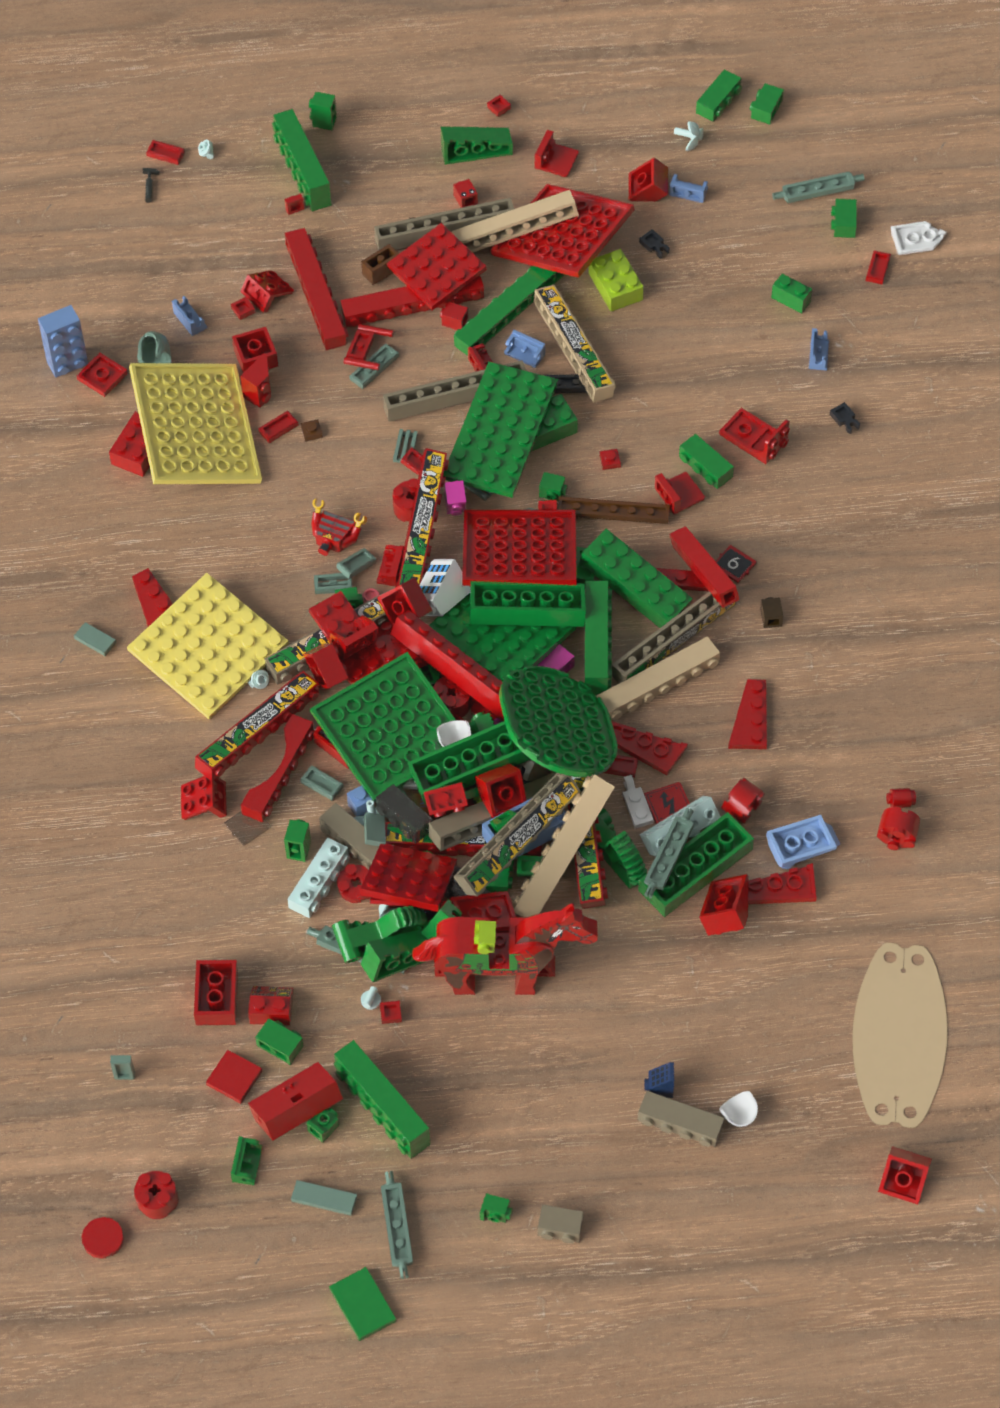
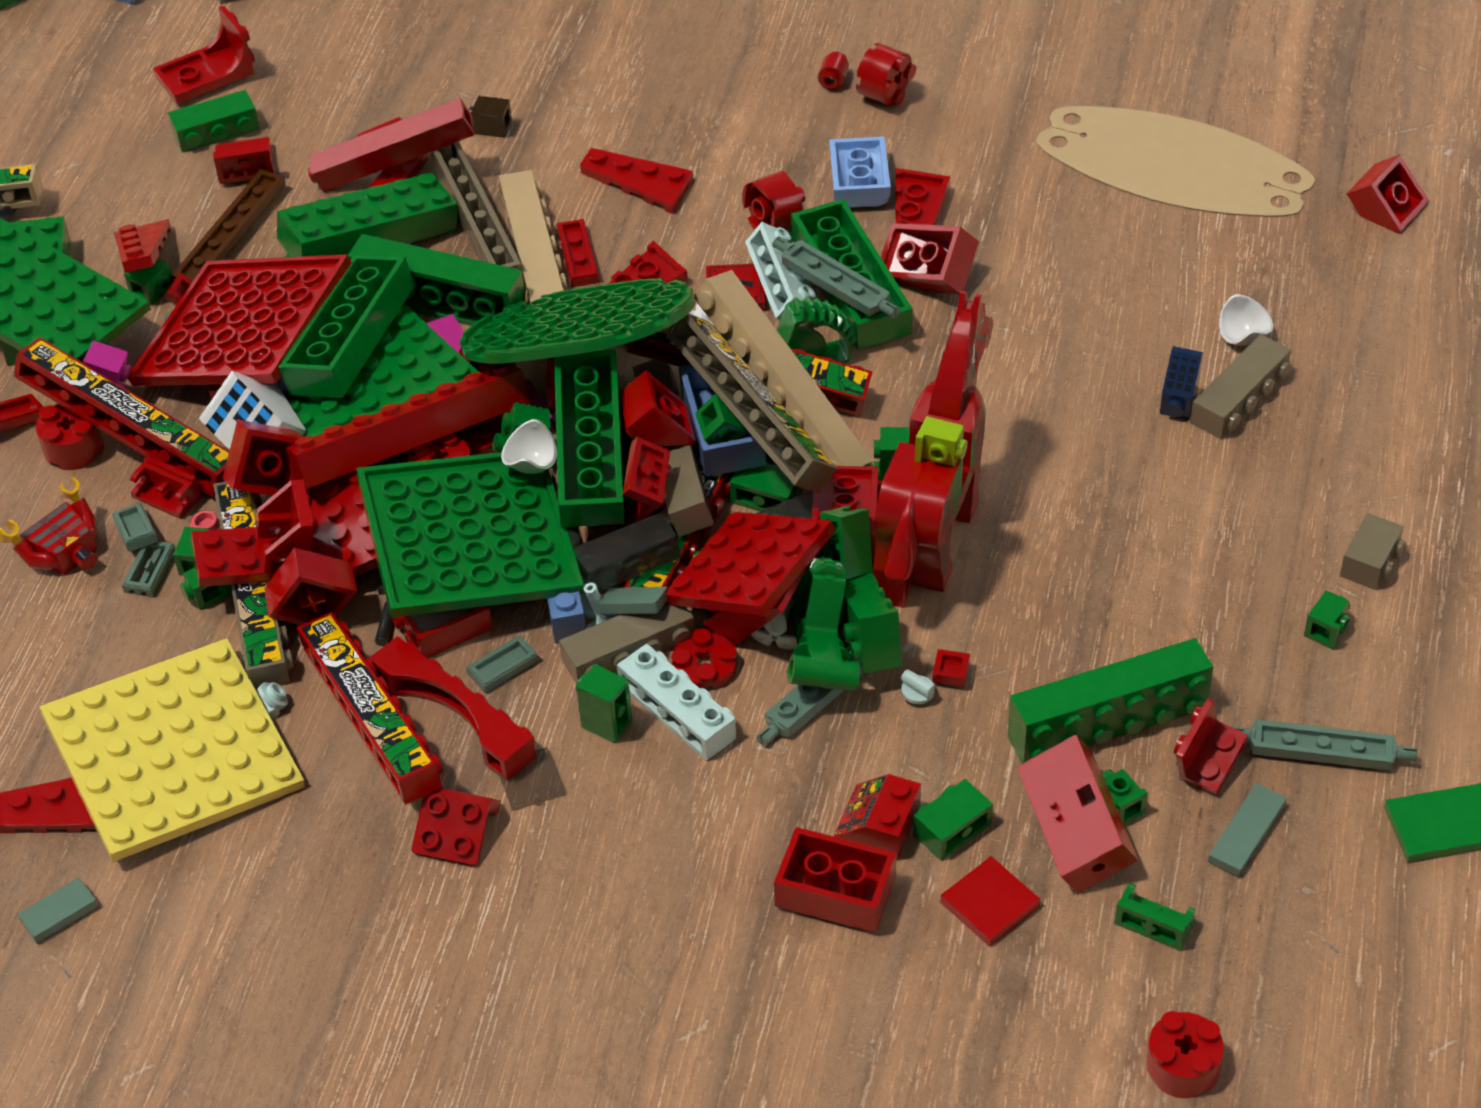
camera: 70 degrees left, 10 degrees down
sand green tile [110,1055,135,1080] -> none
red plate [599,449,621,470] -> none
none -> red wing [114,219,172,273]
none -> red tile [556,219,600,287]
none -> red bracket [1174,699,1248,796]

